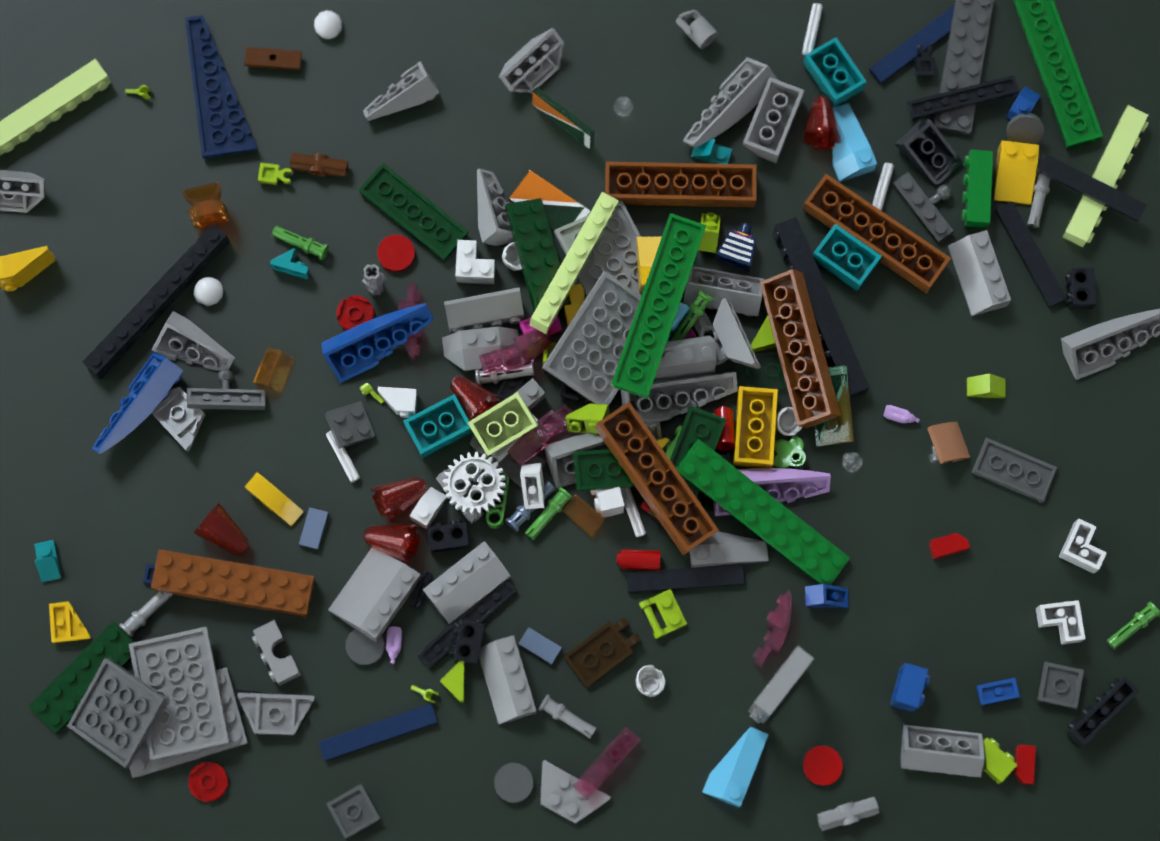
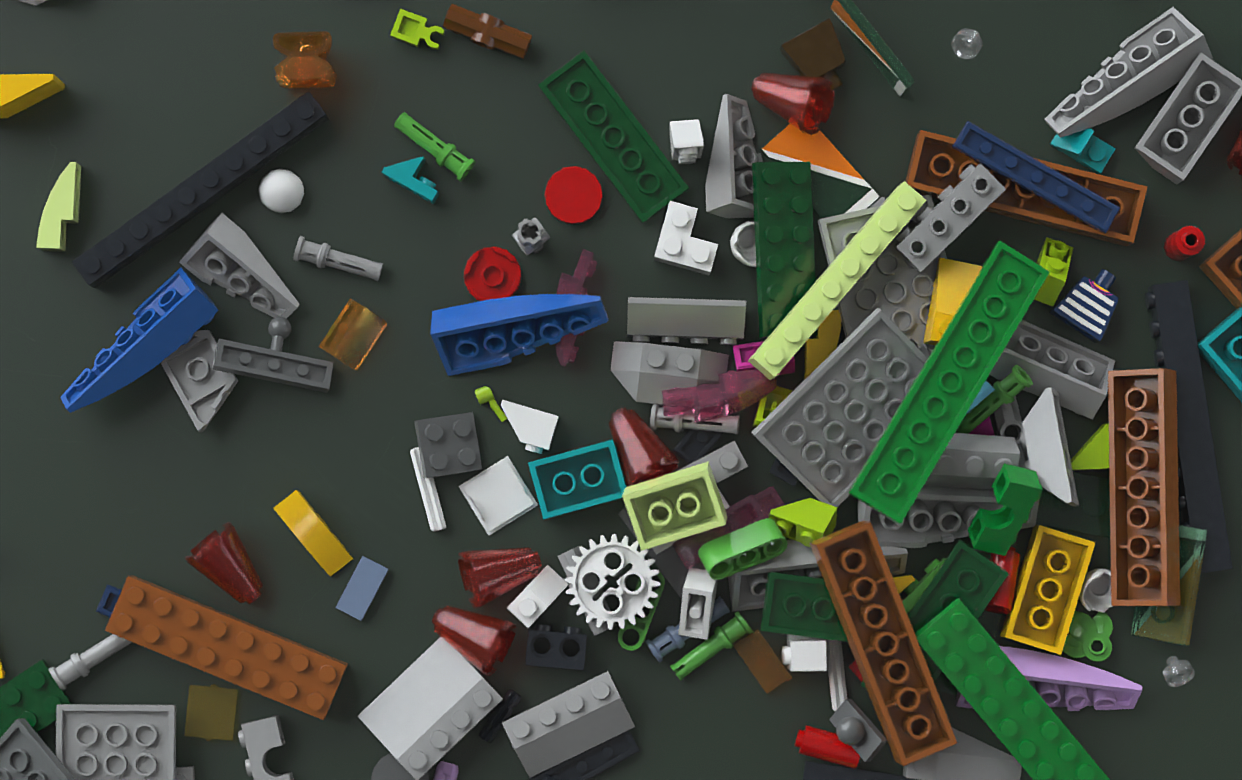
camera: 10 degrees right, 10 degrees up
none -> yellowish green slope [36,162,81,252]
none -> clear yellow piece [184,684,238,741]
none -> light grey pin [293,236,383,281]
none -> white piece [458,456,538,535]
none -> white slope [669,119,704,164]
none -> bright green beam [698,518,788,580]
none -> clear red cone [751,73,835,135]
none -> dark brown torso [780,18,846,93]
none -> dark grey tile [829,699,888,762]
none -> light grey brick [894,164,1006,272]
none -> dark blue tile [952,121,1120,234]
none -> green arch [968,464,1042,556]
none -> red brick [1164,226,1205,261]

